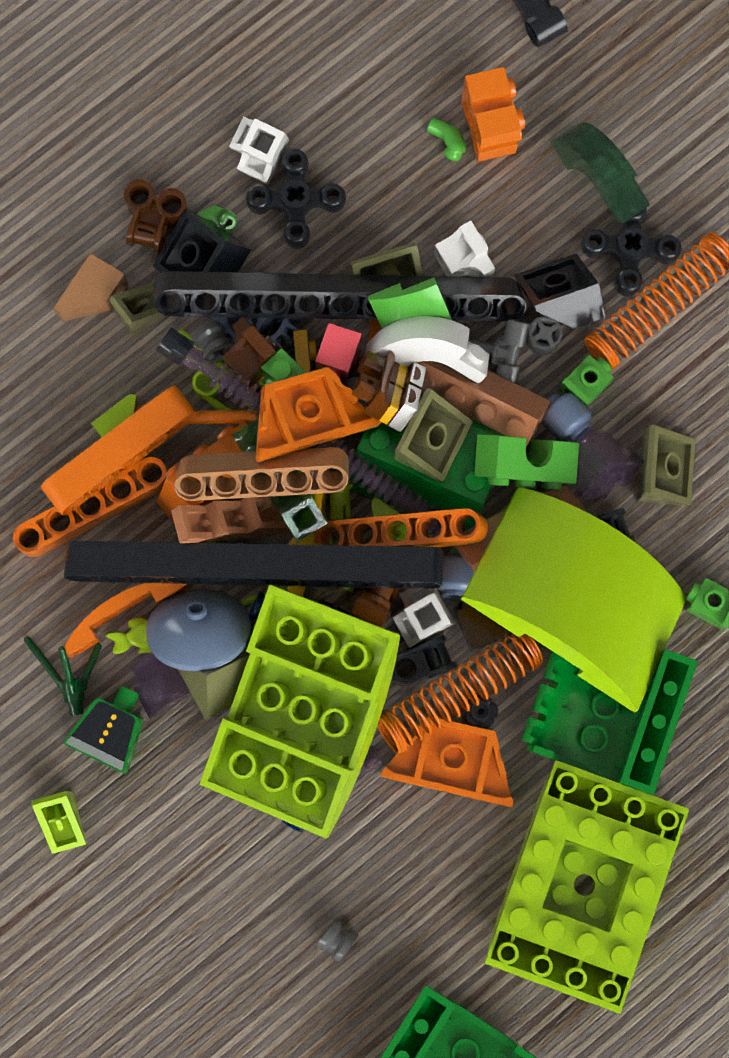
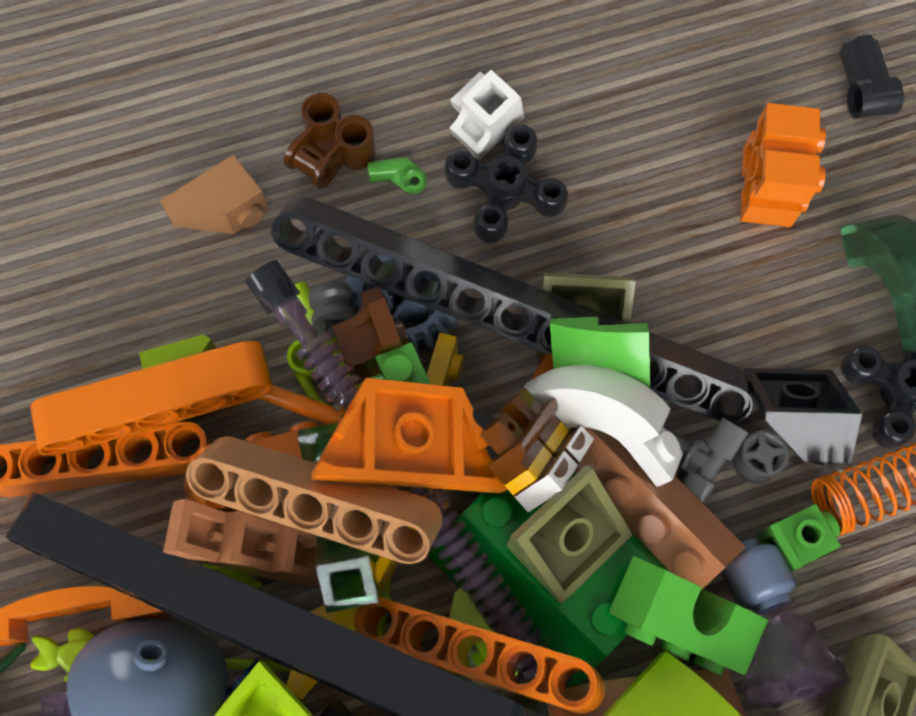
camera: 20 degrees right, 10 degrees down
olive slope [109,282,167,338] -> none
black slope [153,208,251,296] -> none
coral brick [315,323,361,378] -> none
lime pin [329,476,354,520] -> none
bright green arm [427,117,466,161] -> none
white brick [434,221,495,277] -> none

